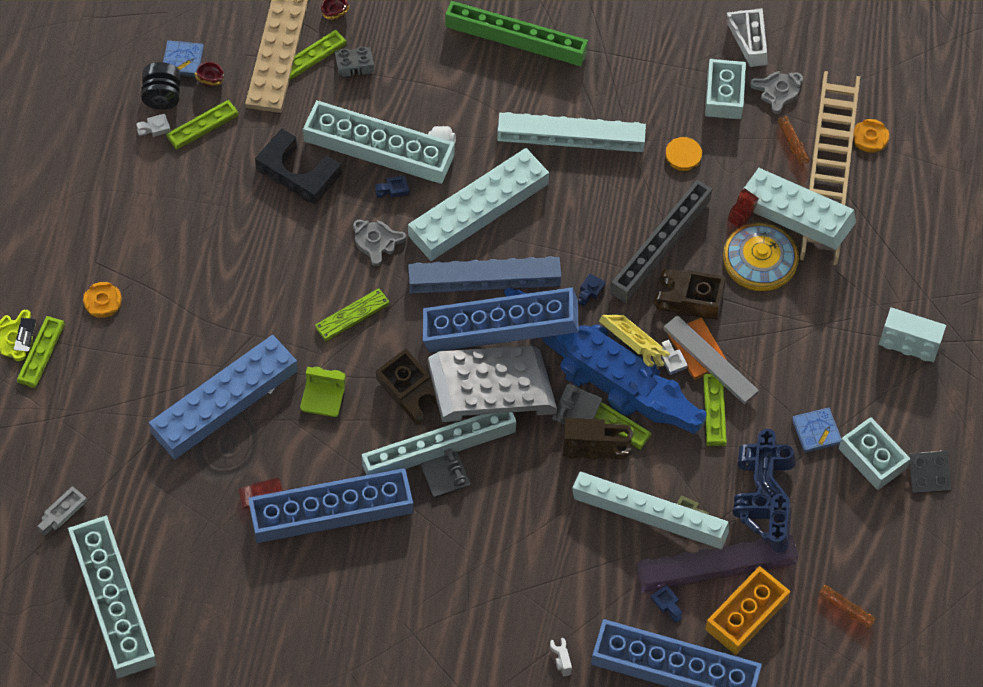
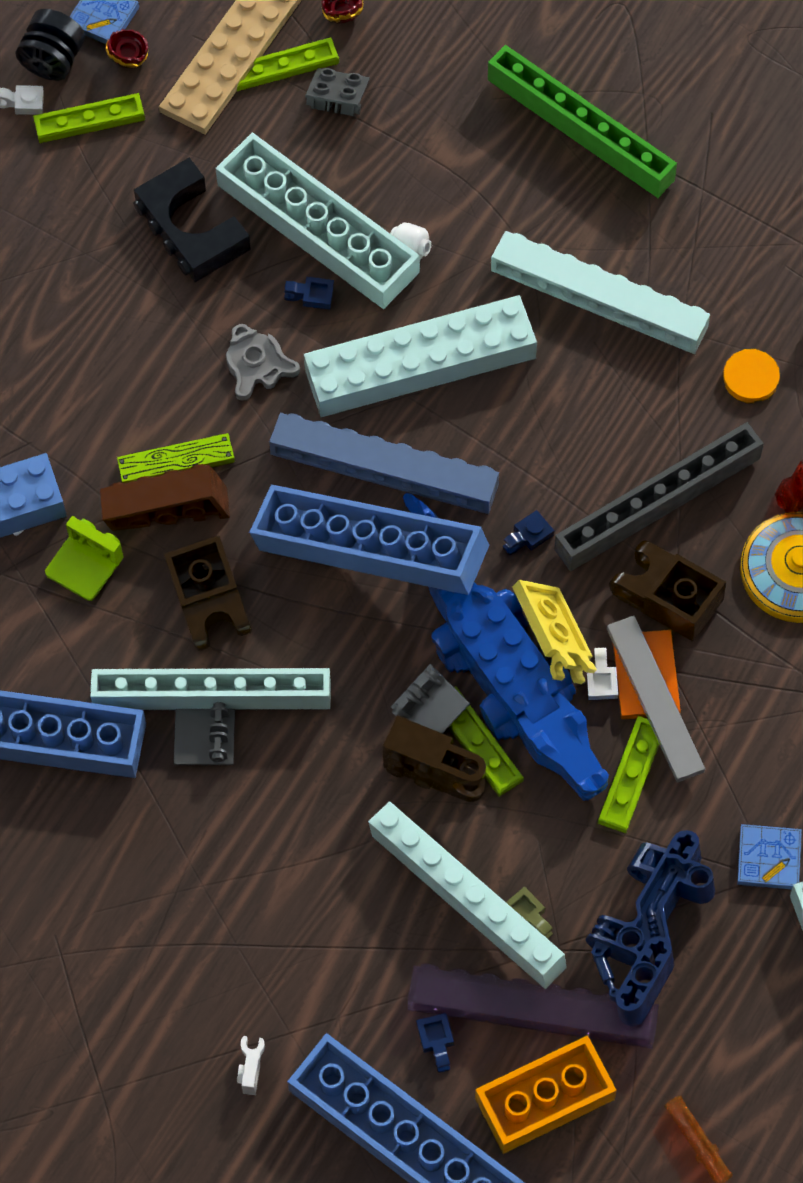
camera: 25 degrees right, 5 degrees up
light grey slope [427,346,557,422] -> none
none -> reddish brown wedge [100,464,230,531]

